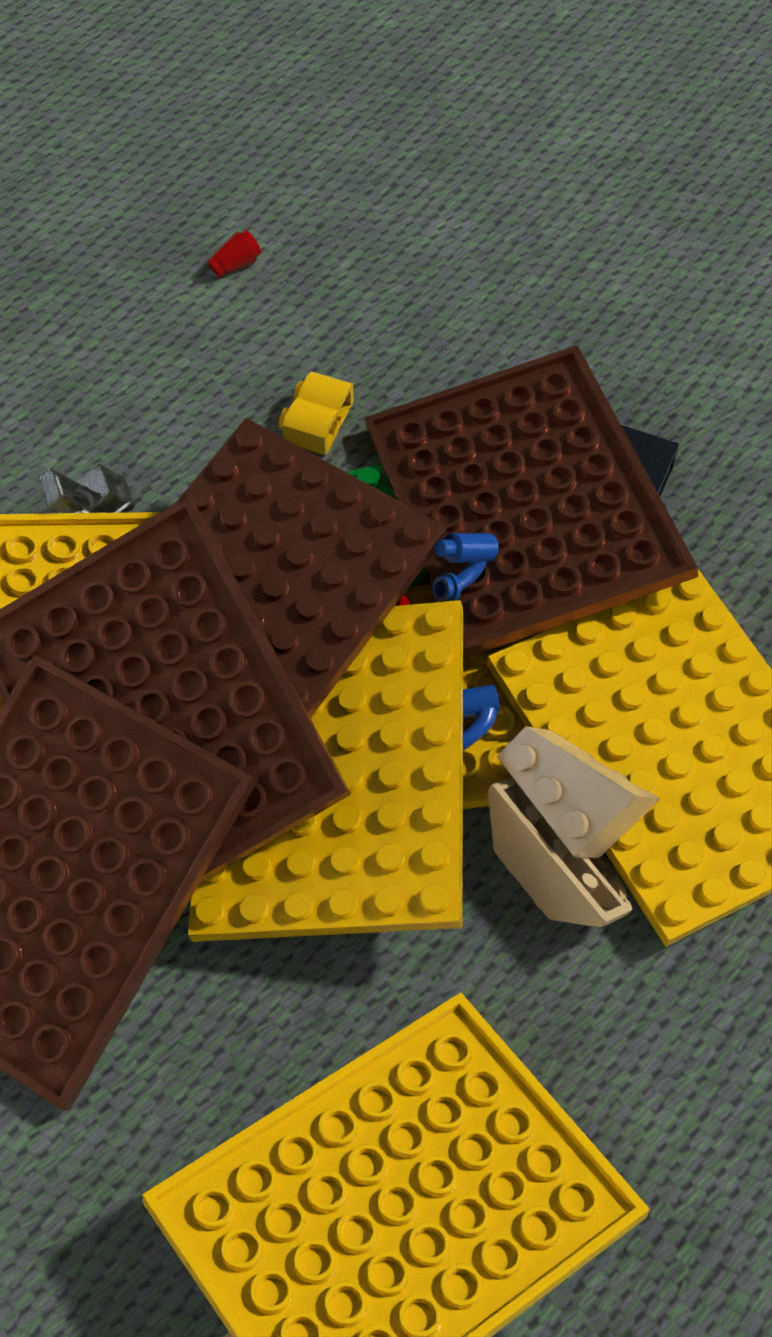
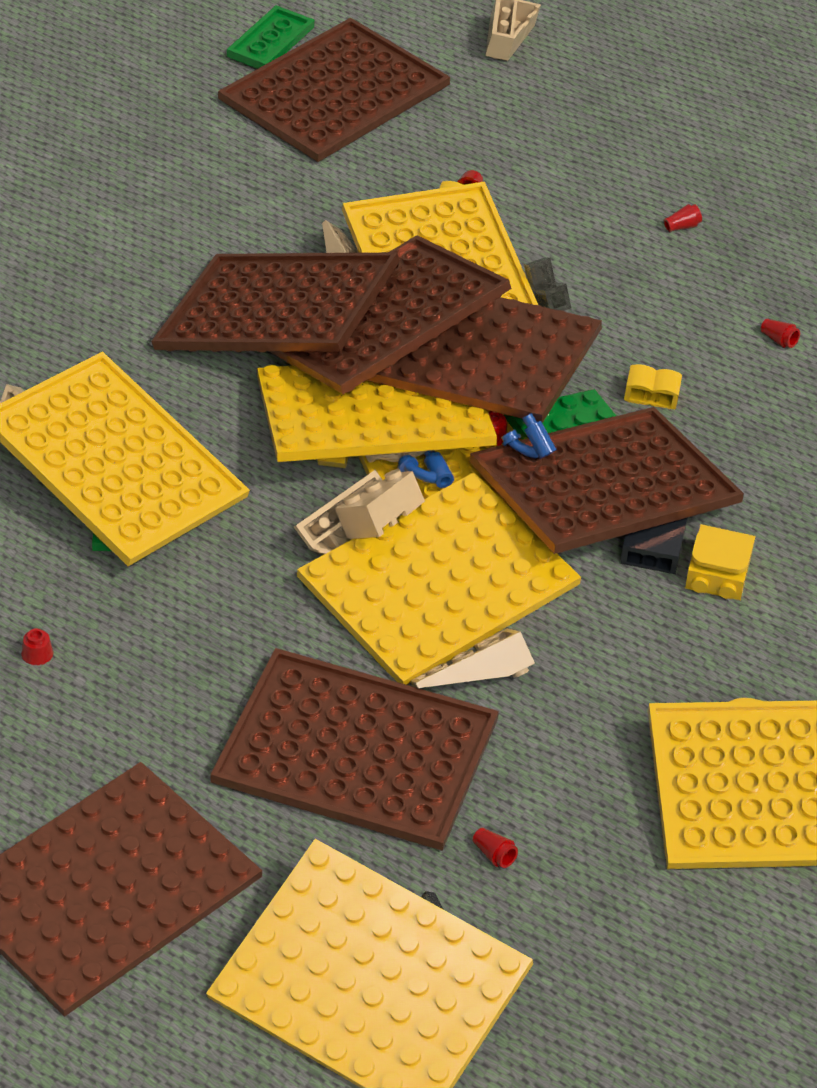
camera: 75 degrees right, 15 degrees down
none -> yellow brick [685,524,755,601]

